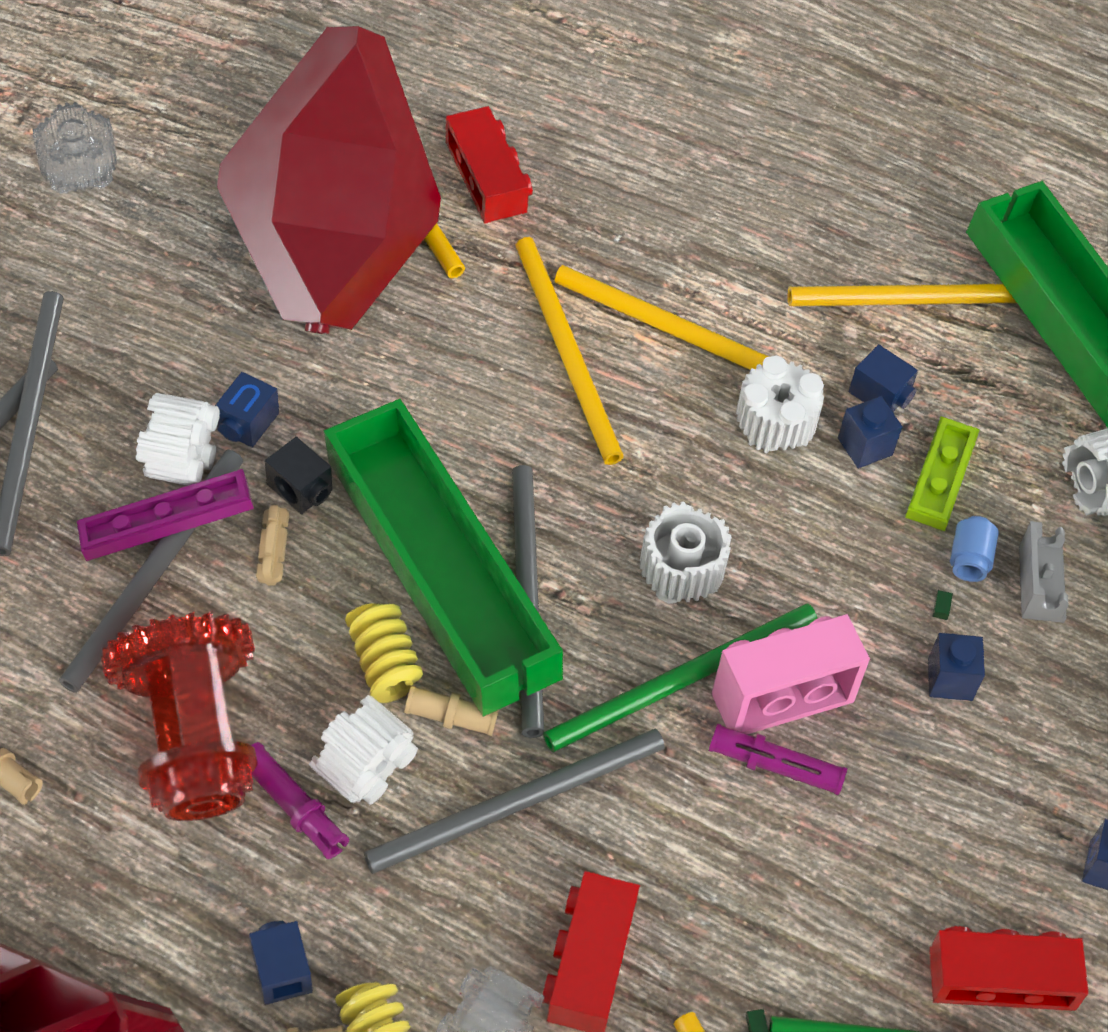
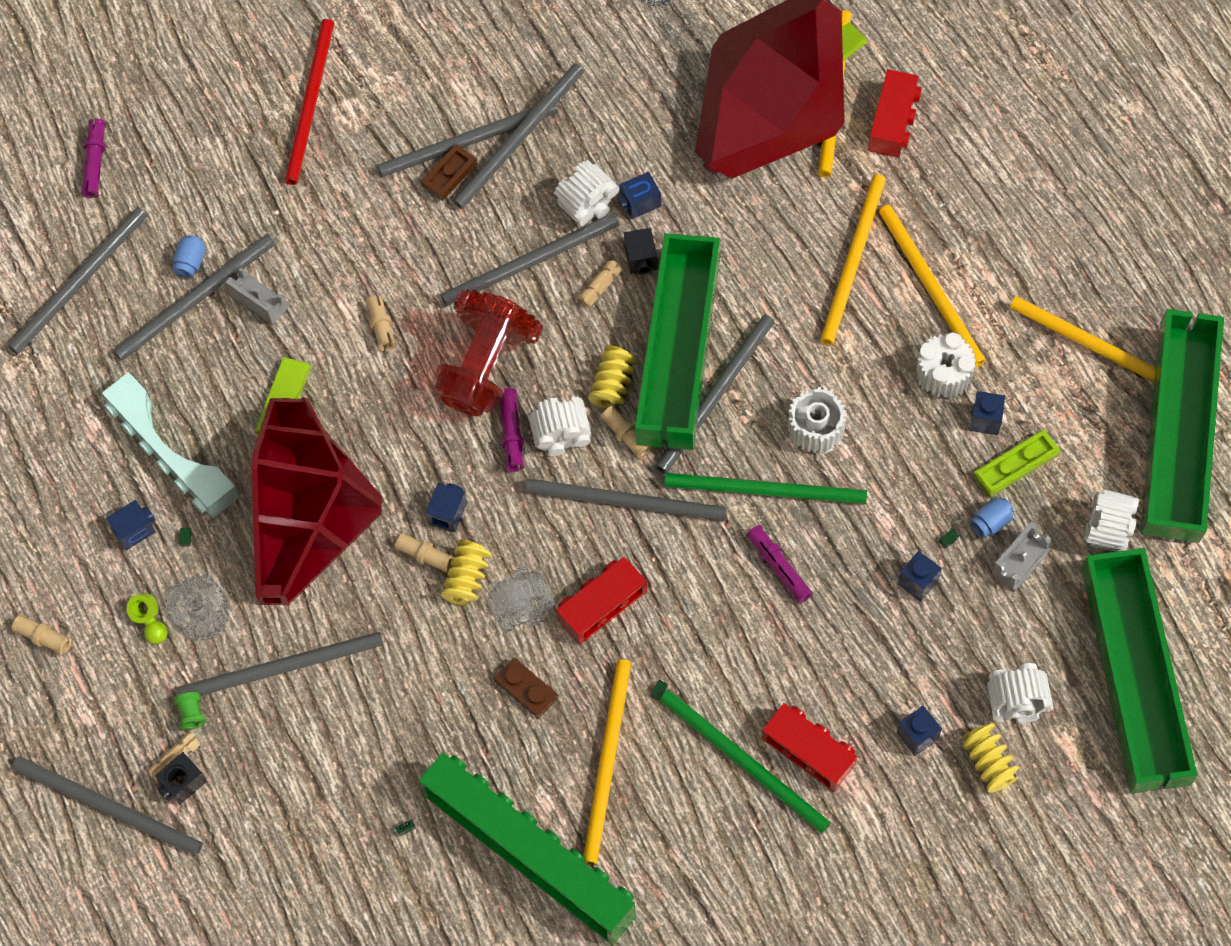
camera: 45 degrees right, 10 degrees up
magenta tile [76,469,254,561] -> none
bright pink brick [712,614,870,734] -> none
dark blue brick [848,344,918,412] -> none

